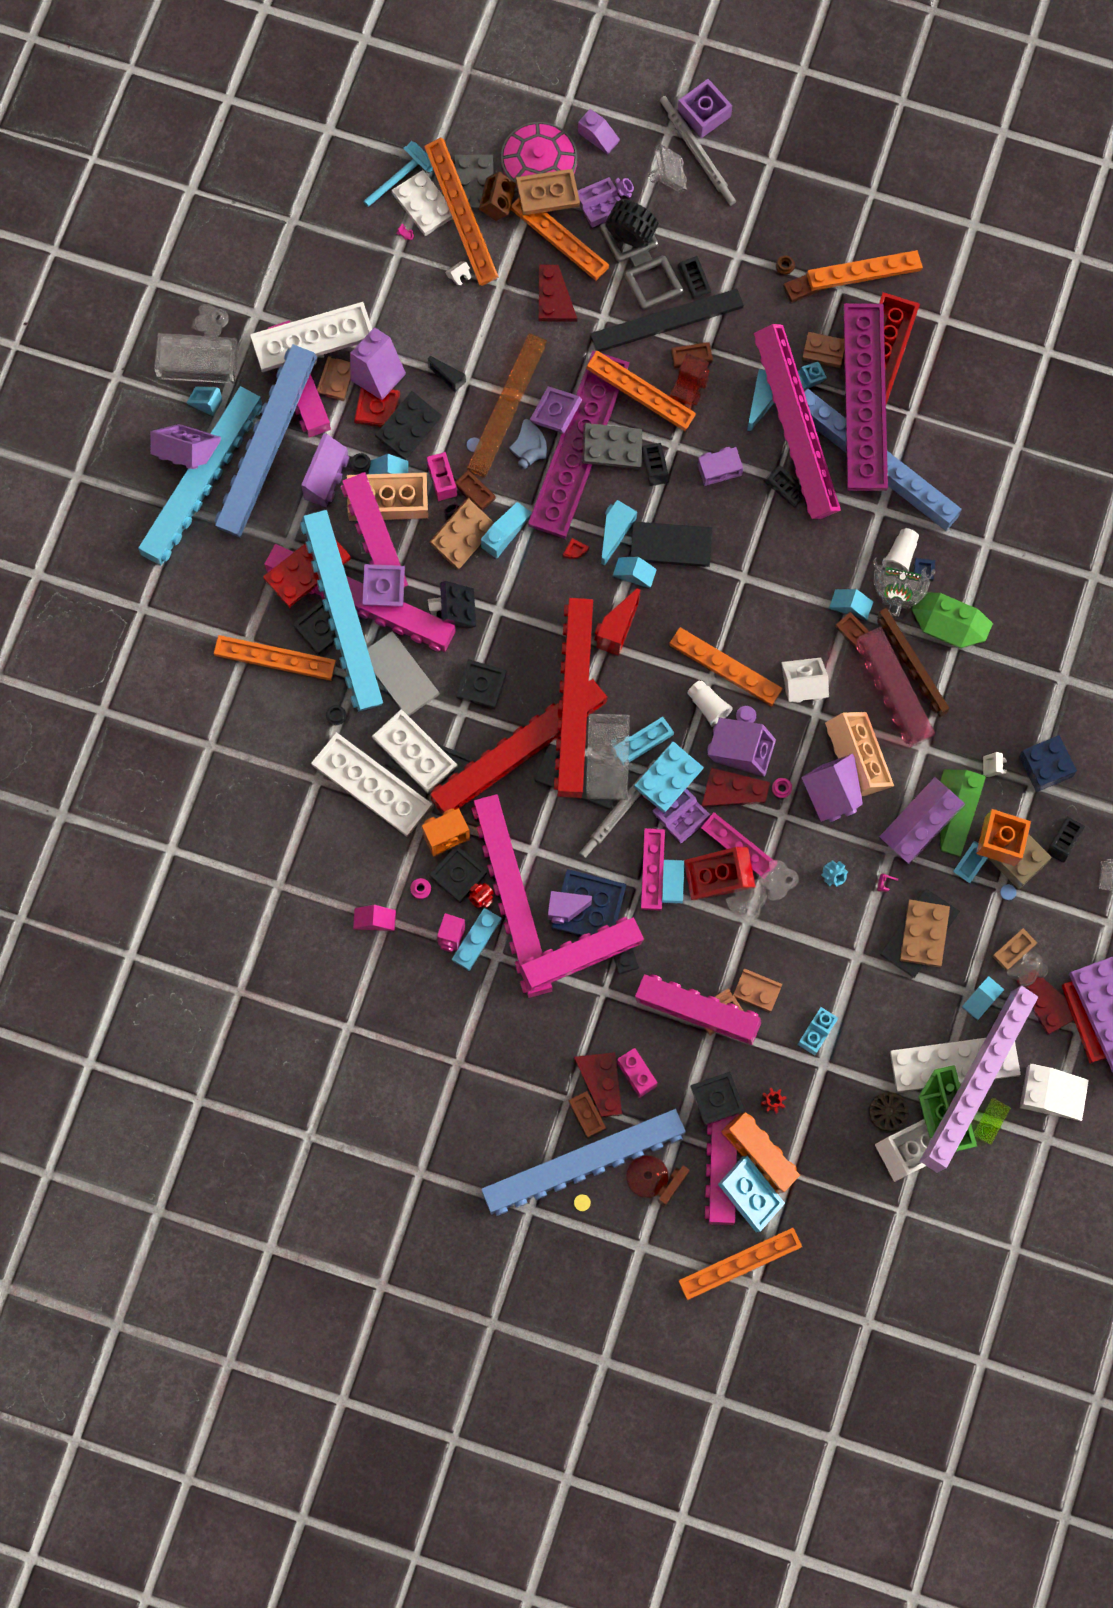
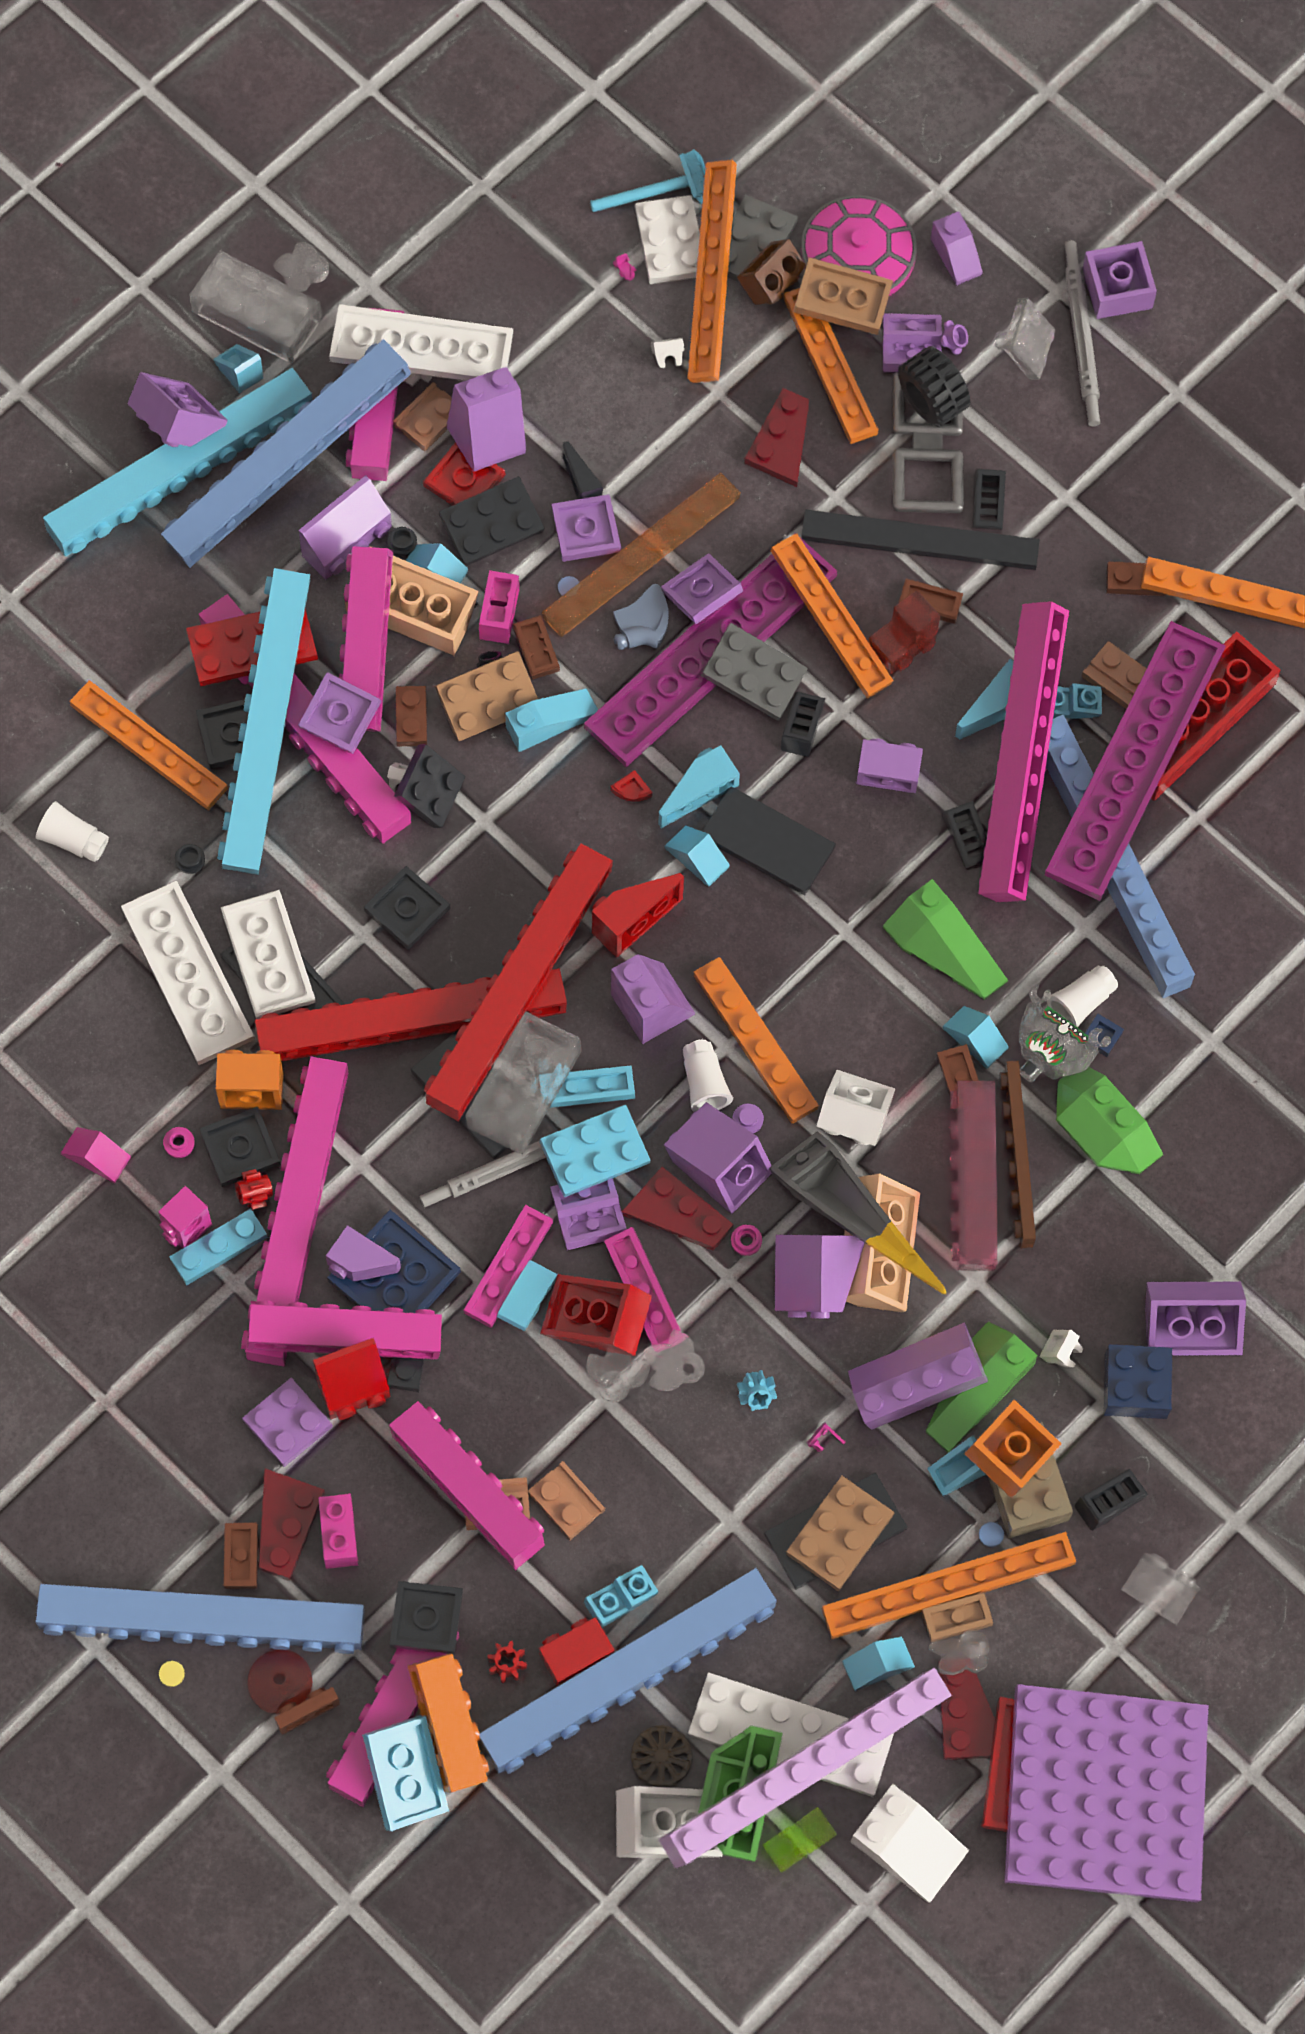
camera: 25 degrees right, 5 degrees down
light grey tile [367,631,440,716] -> none
orange plate [678,1228,802,1301] -> none
reddish brown plate [776,255,795,275] -> none
none -> white plant [36,801,109,862]
none -> medium lavender plate [242,1378,333,1467]
none -> red slope [313,1337,390,1420]
none -> copper plate [396,686,427,747]
none -> medium blue brick [479,1568,777,1774]
none -> red brick [539,1617,615,1687]
none -> medium lavender plate [552,494,621,562]
none -> medium lavender slope [611,954,695,1044]
none -> dark grey plate [769,1131,946,1295]
none -> orange plate [822,1532,1076,1639]
none -> bright green wedge [883,879,1008,1000]
none -> medium lavender slope [1145,1281,1246,1355]

